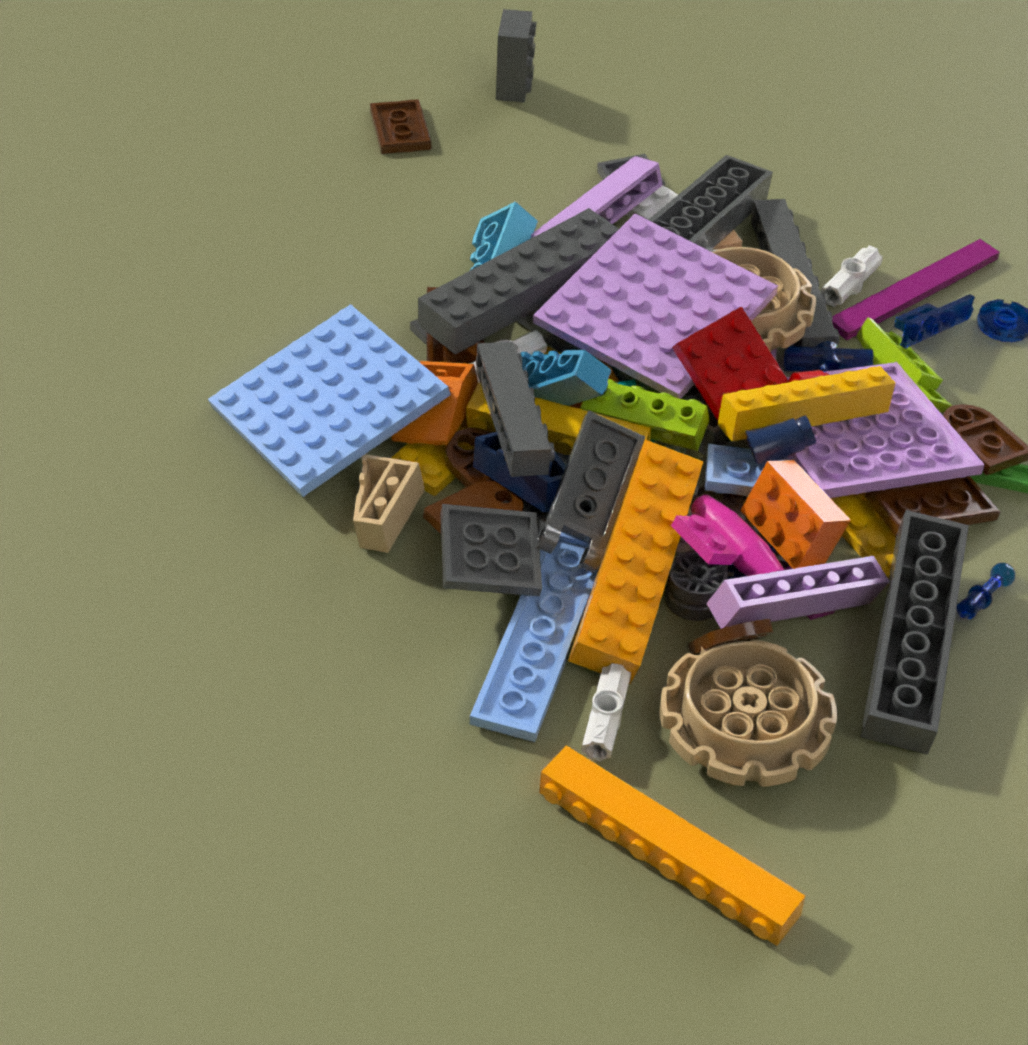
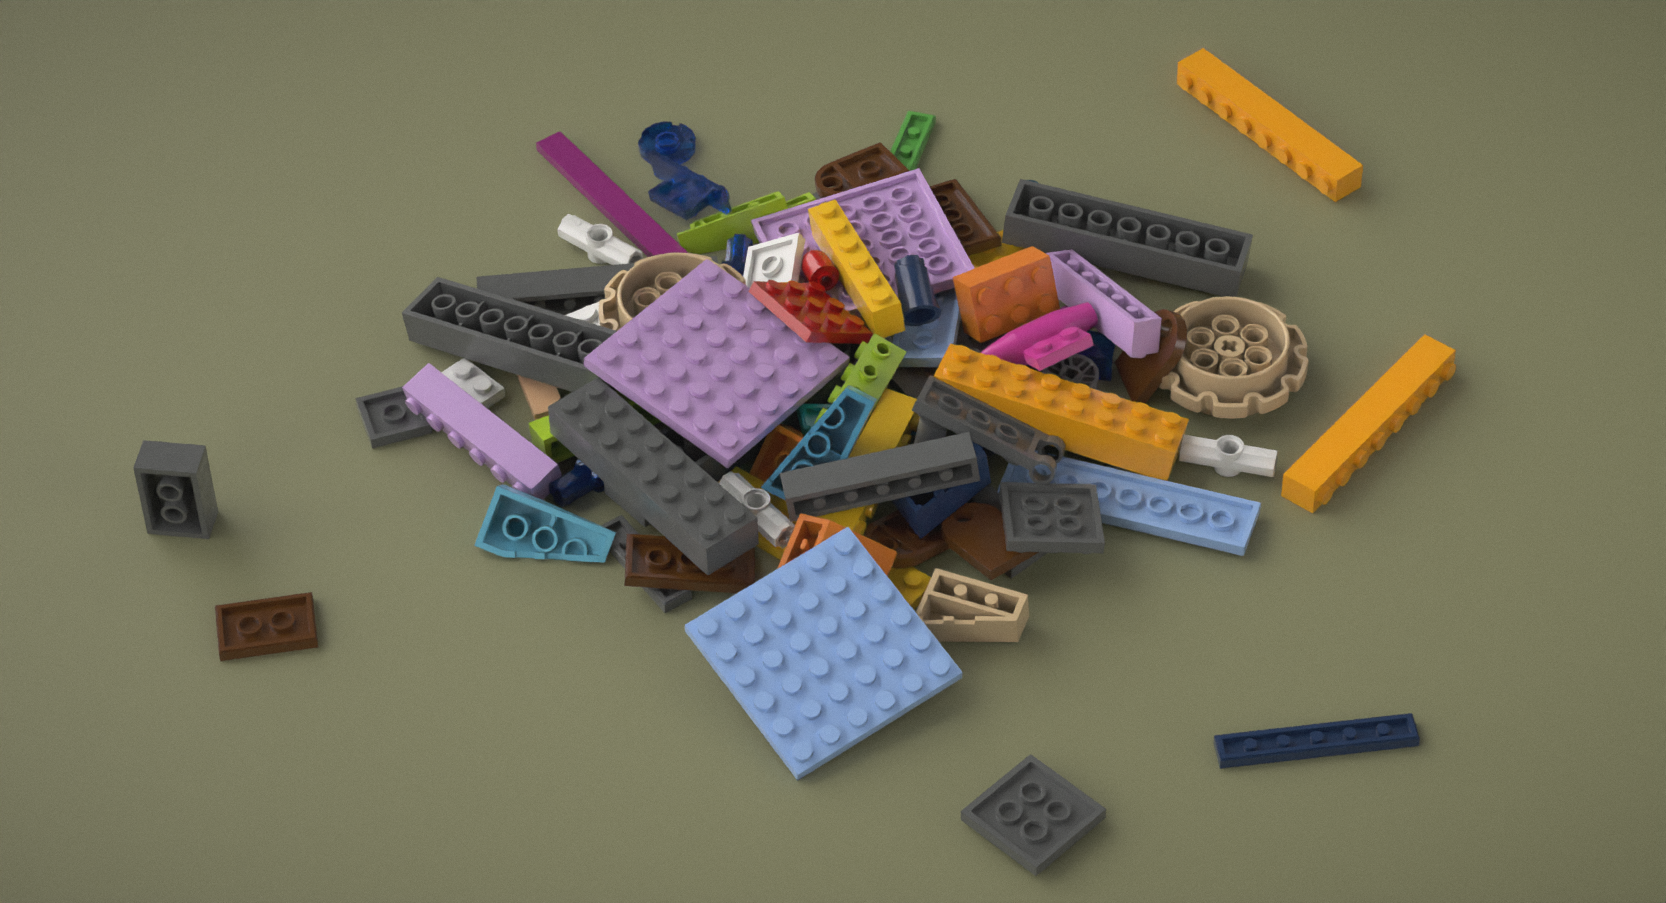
camera: 85 degrees left, 0 degrees up
none -> white plate [743,233,805,288]
none -> dark grey plate [961,754,1106,876]
none -> dark blue tile [1213,713,1420,769]

